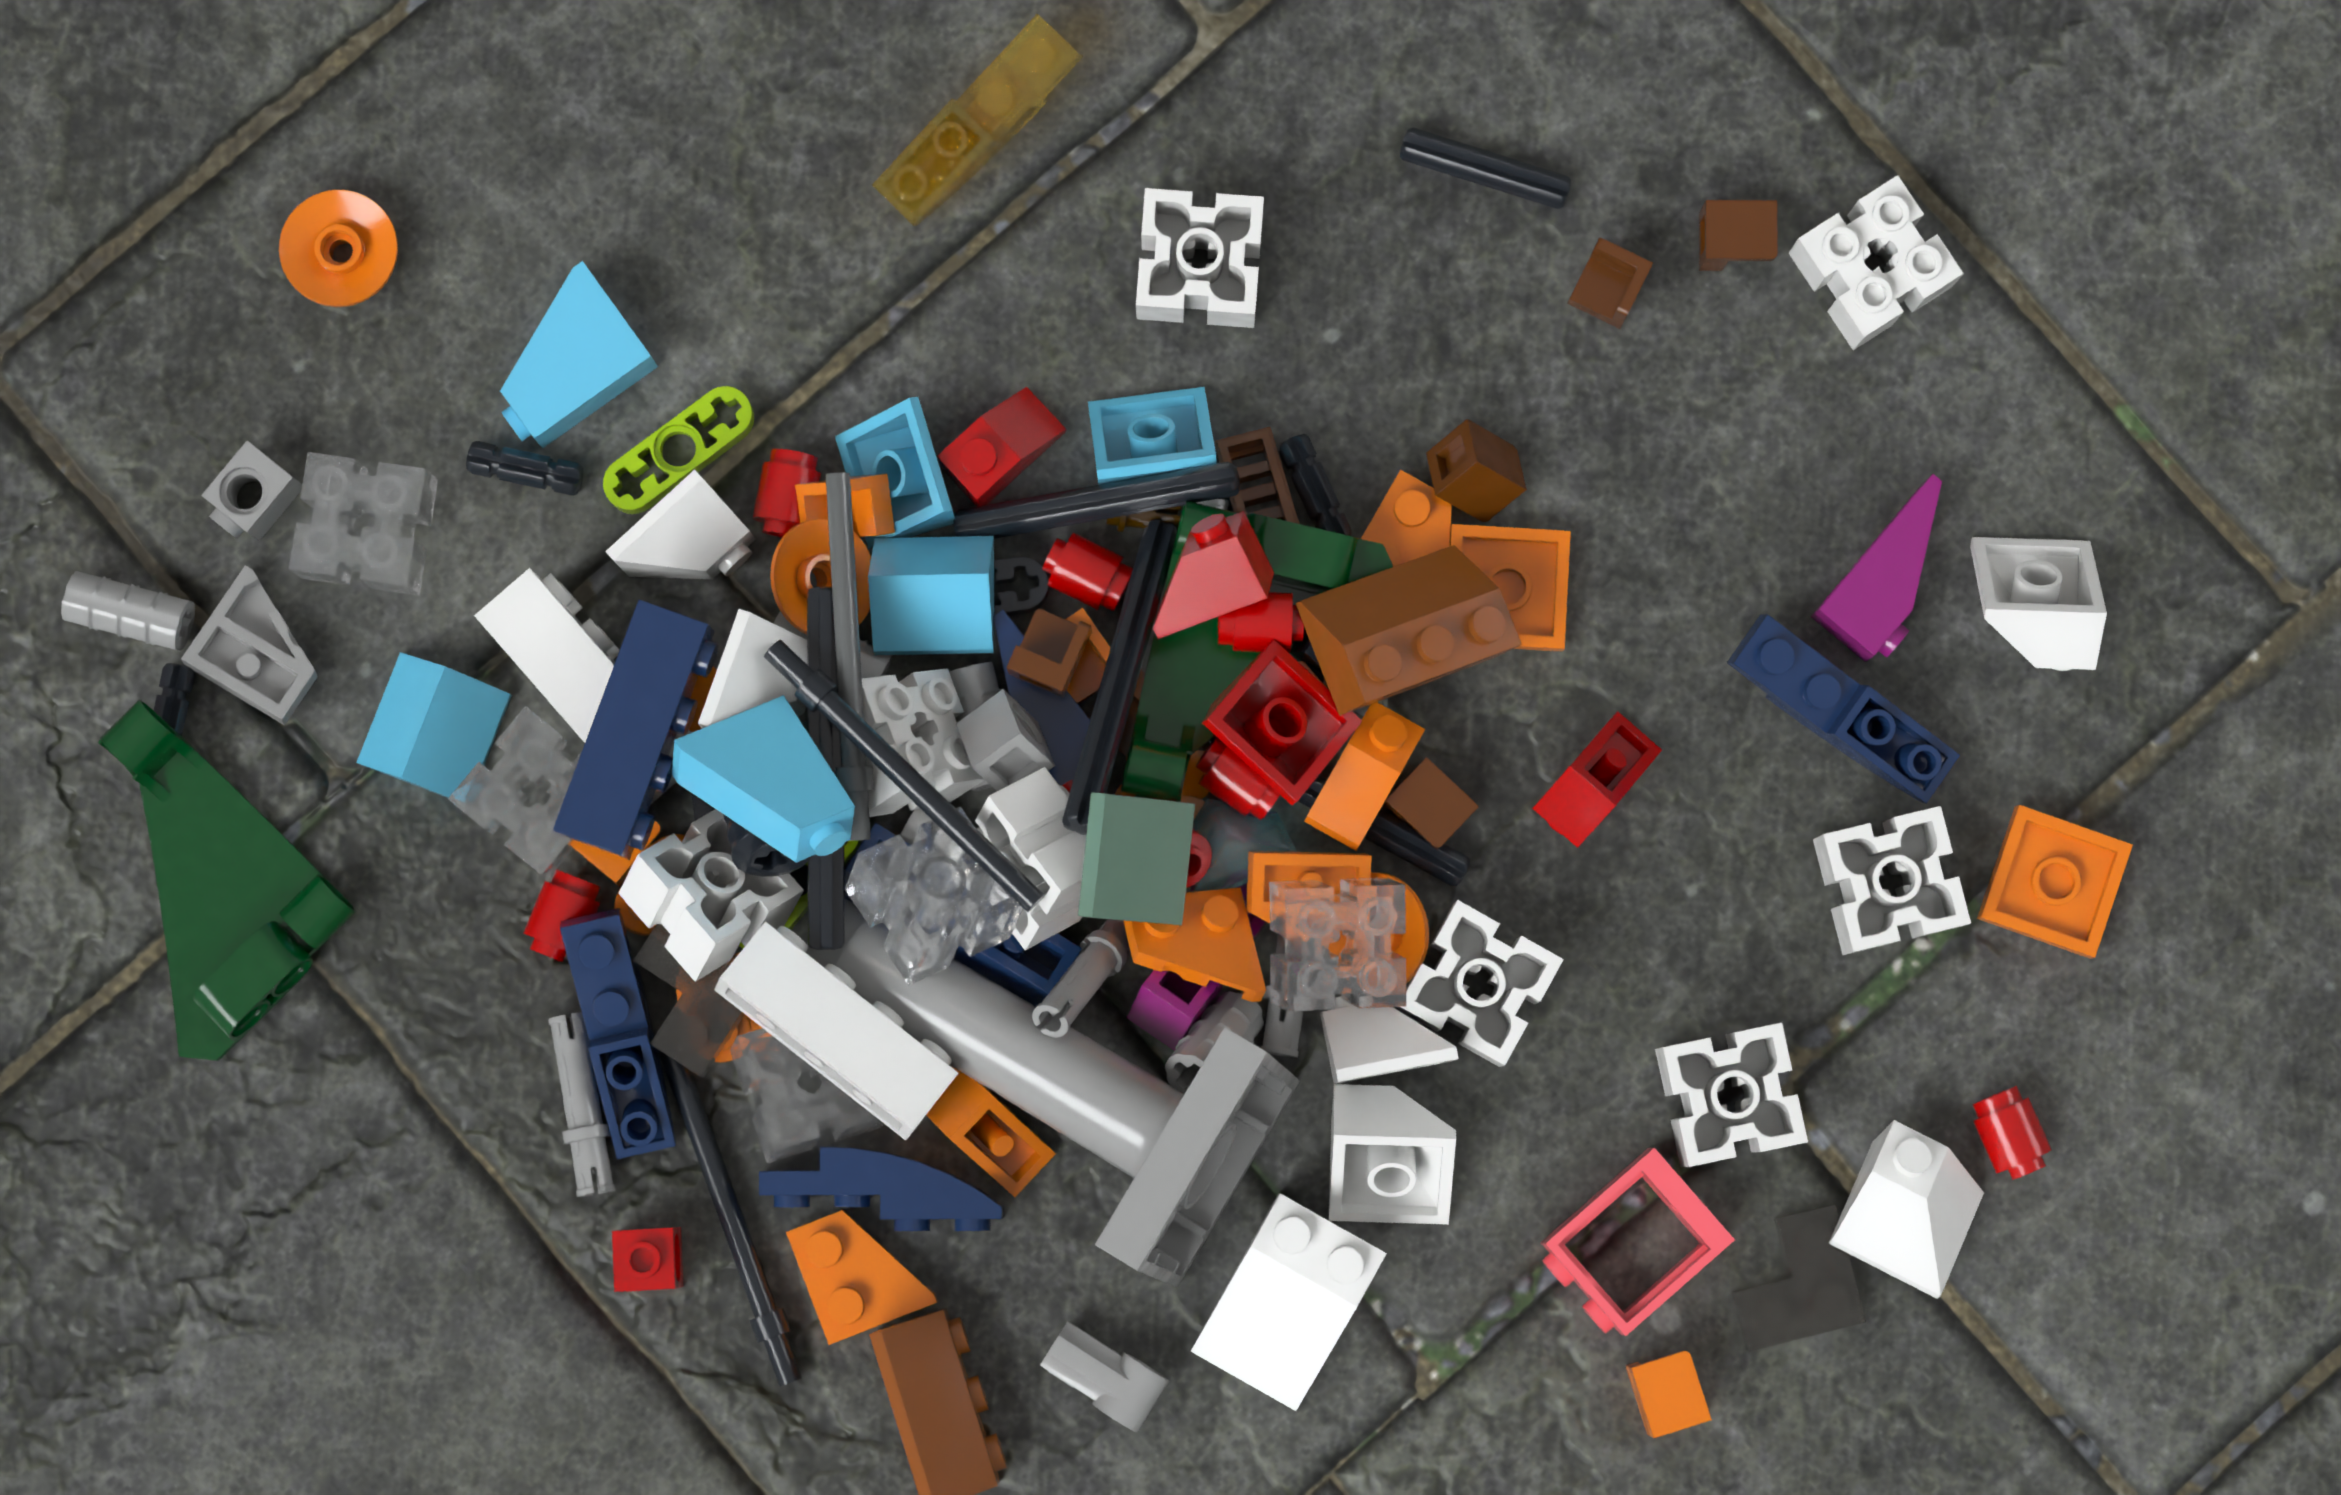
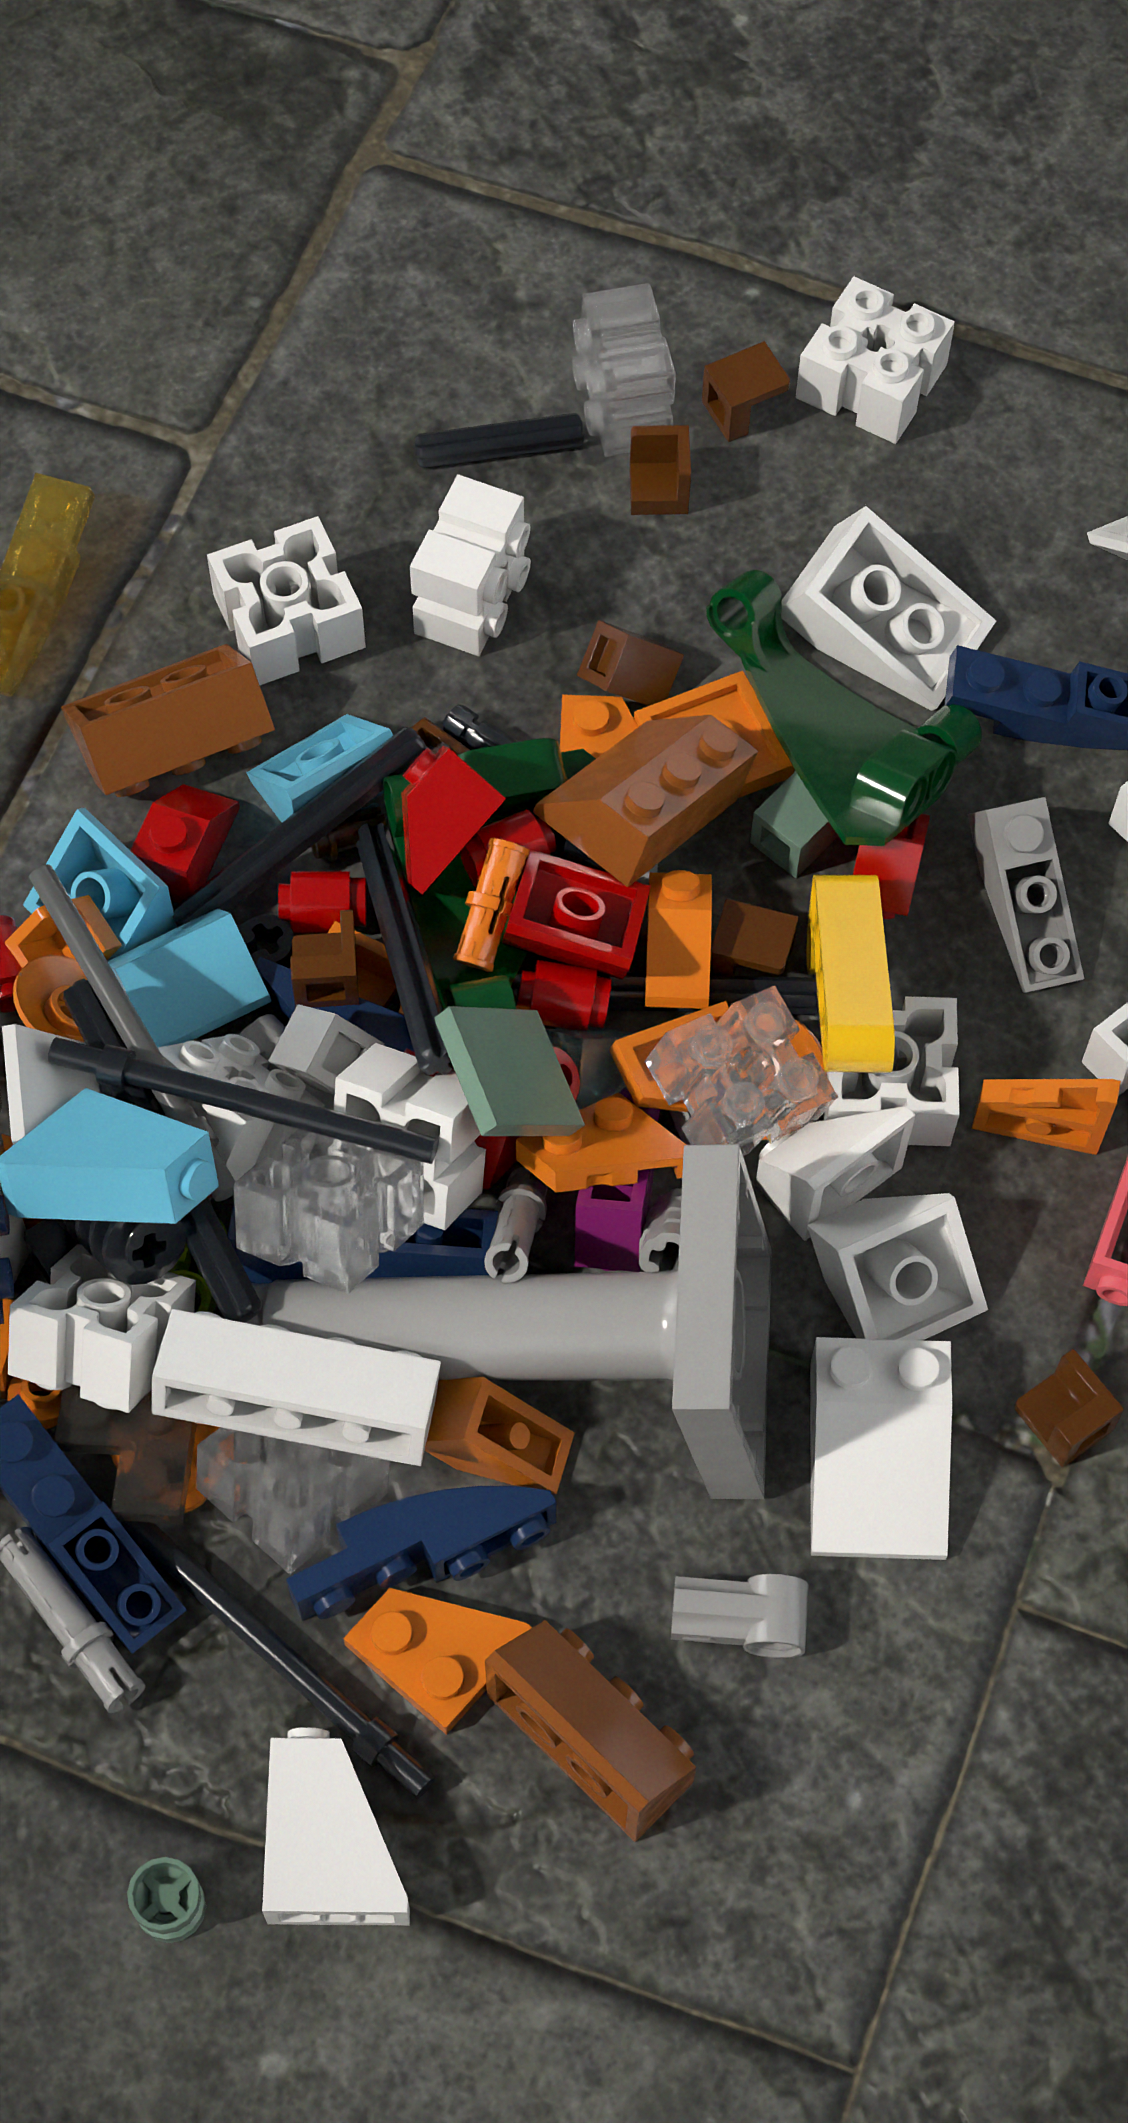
camera: 30 degrees left, 20 degrees down
red brick [612,1227,684,1292] -> none
magenta slope [1811,474,1942,662] -> none
none -> dark orange slope [61,644,275,797]
none -> sand green wheel [127,1857,206,1943]
none -> white slope [262,1728,410,1926]
none -> white brick [410,474,531,656]
none -> orange pin [453,838,530,972]
none -> clear brick [572,283,676,457]
none -> dark green panel [706,569,982,846]
none -> sand green brick [750,771,838,878]
none -> white slope [781,506,996,711]
none -> yellow beam [806,875,895,1073]
none -> light grey slope [967,797,1084,993]
none -> orange wing [971,1079,1121,1155]
none -> reddish brown panel [1014,1349,1124,1468]

